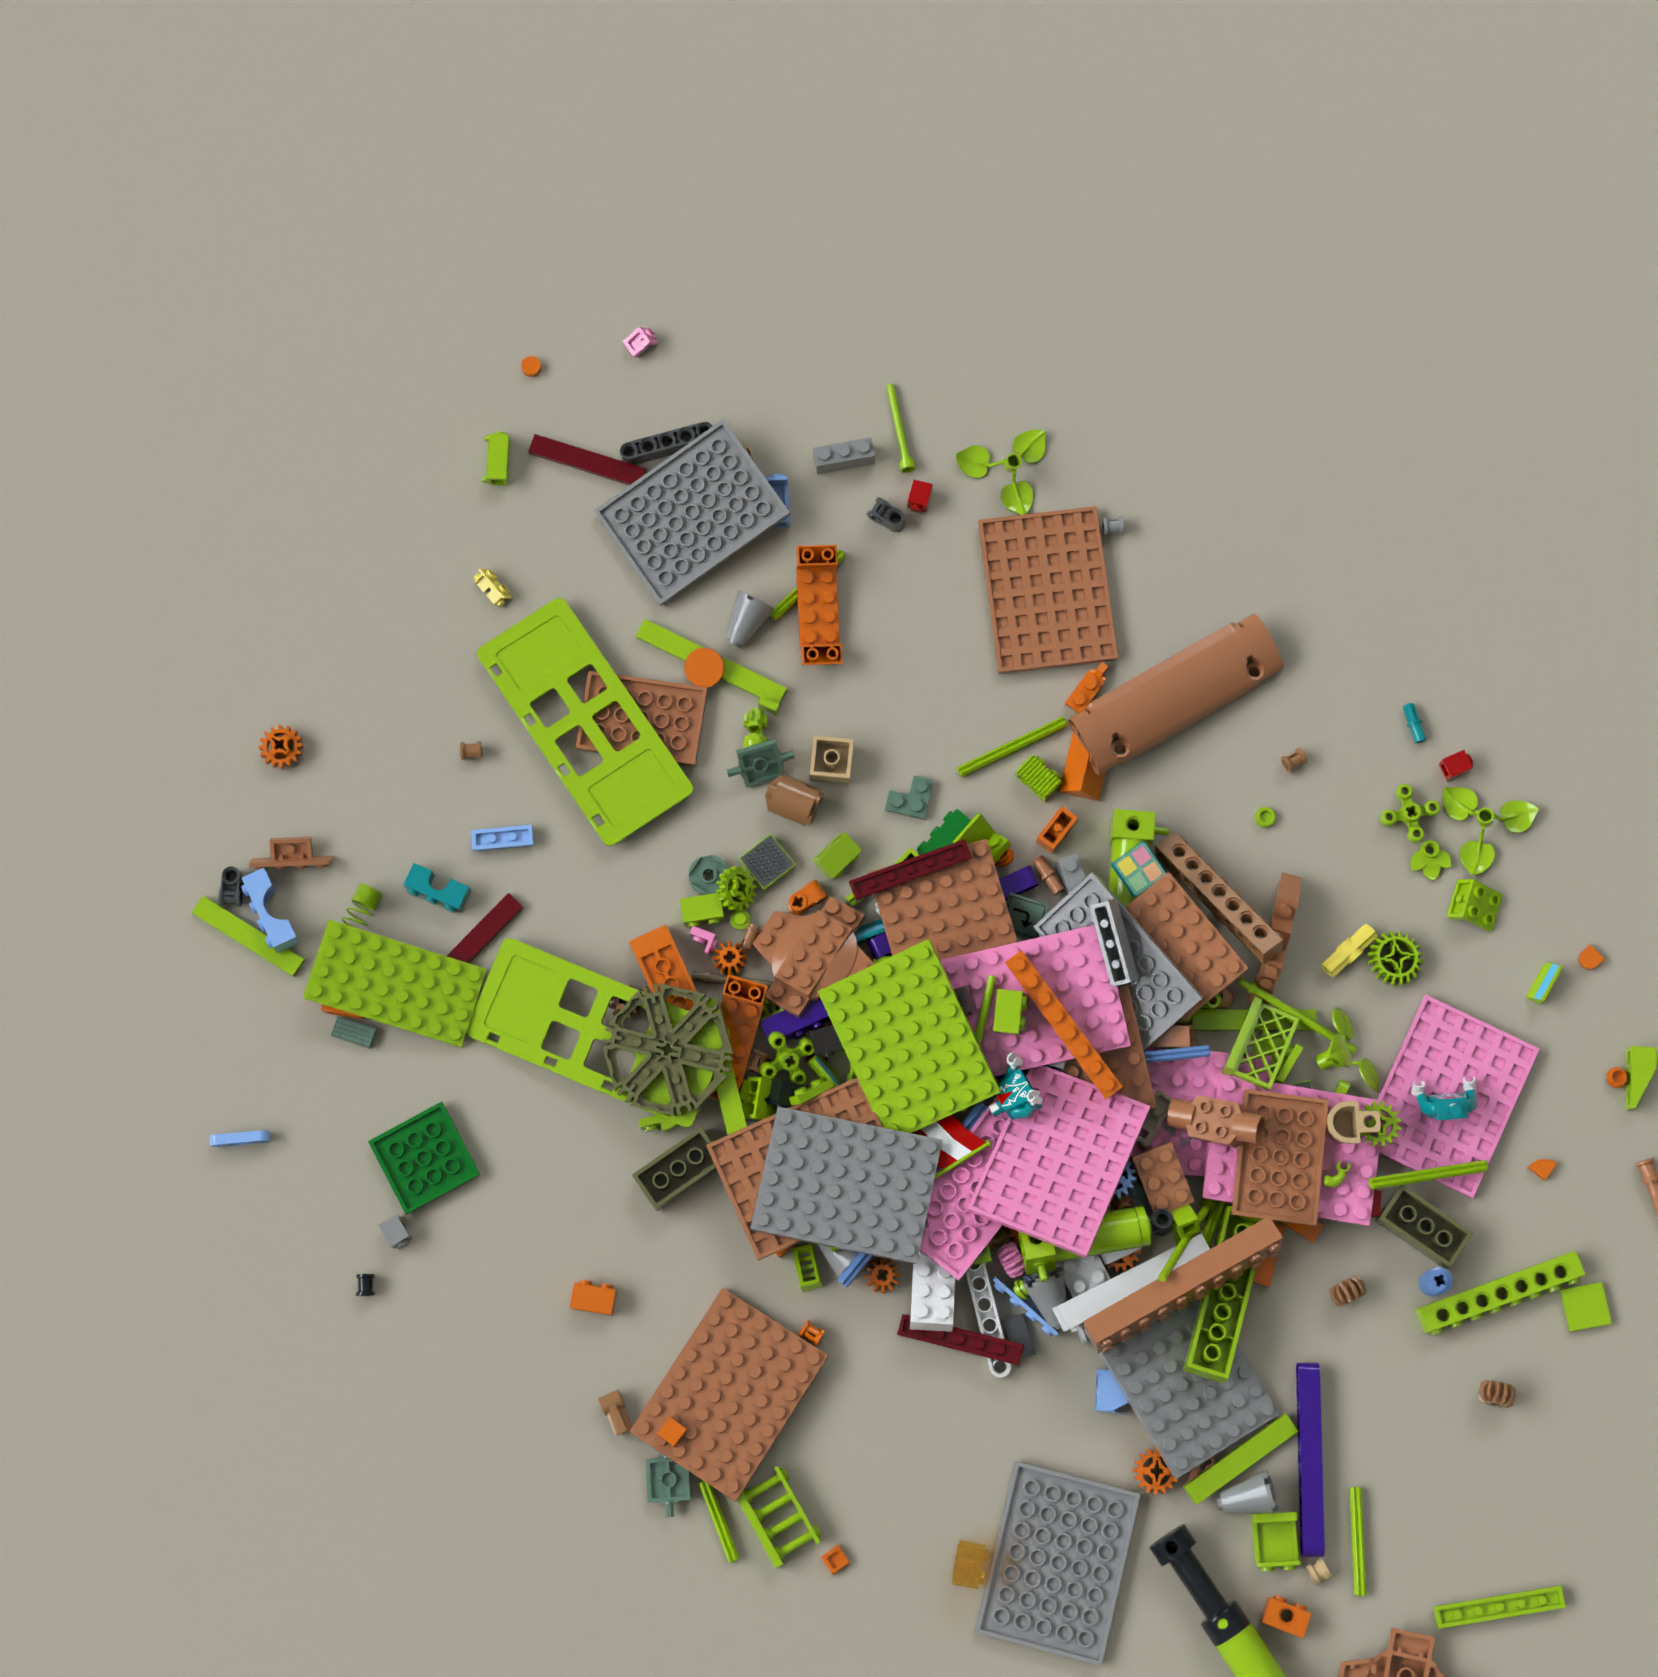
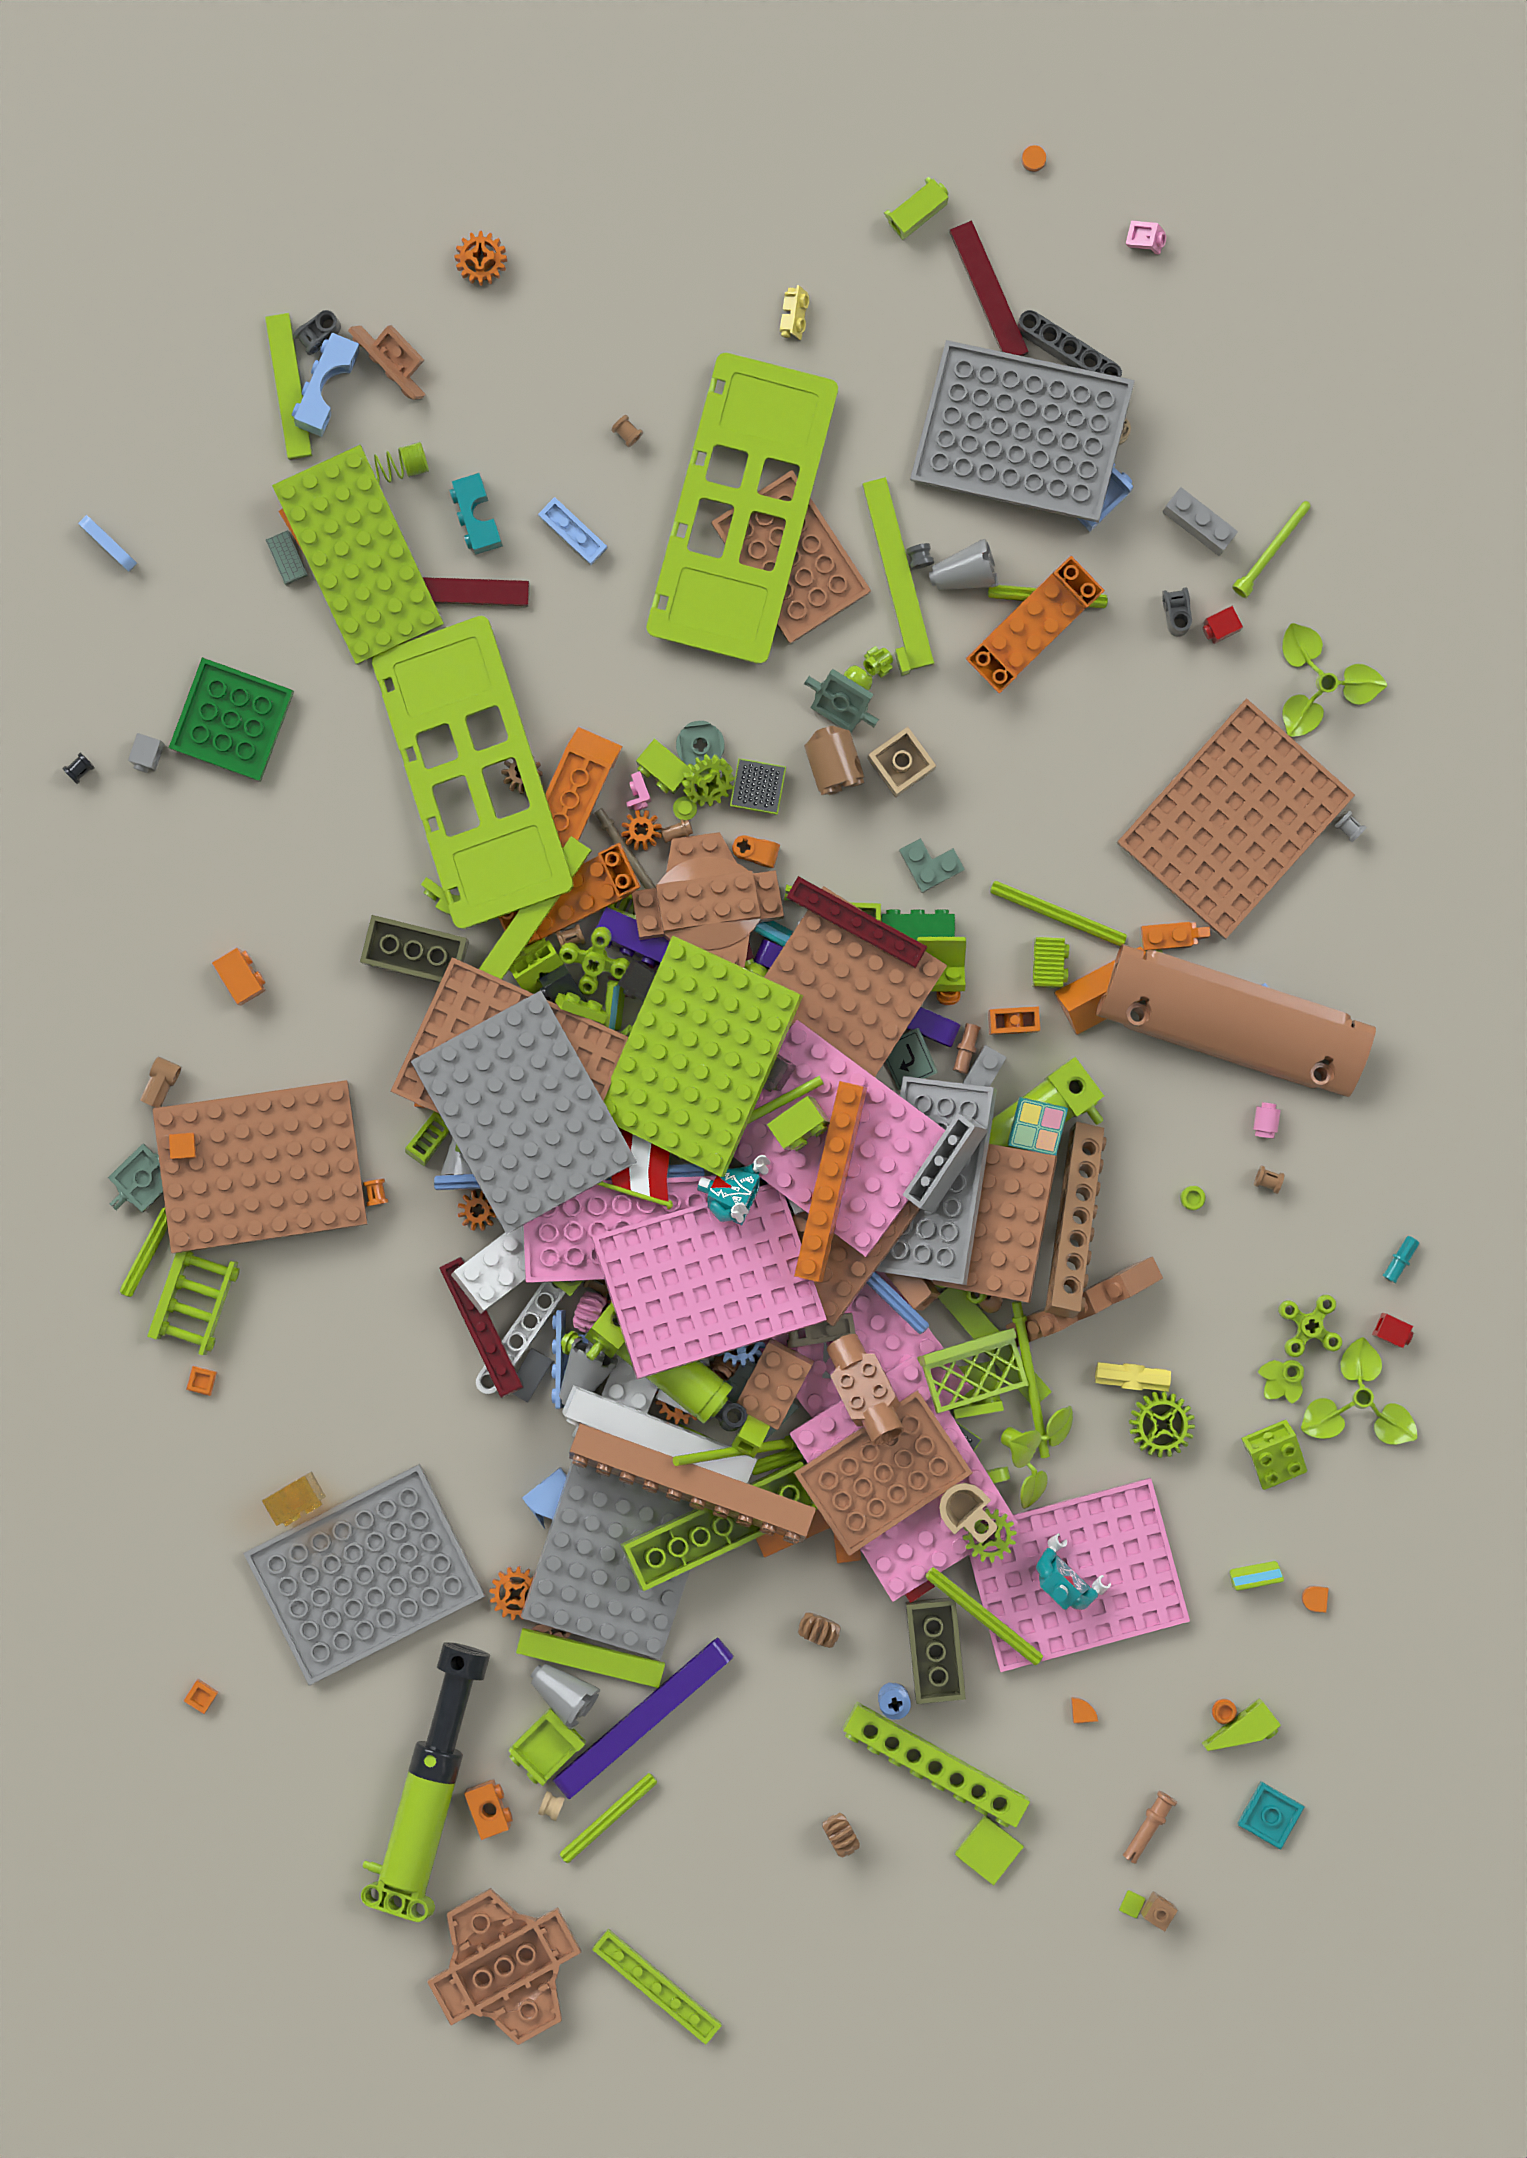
camera: 45 degrees right, 10 degrees up
olive plate [602,983,734,1117] -> none
orange tile [684,647,725,687] -> none
lime brick [812,832,862,878] -> none
lime arm [1323,1160,1350,1188] -> none
none -> dark grey wheel [907,543,934,569]
none -> bright pink brick [1253,1102,1281,1138]

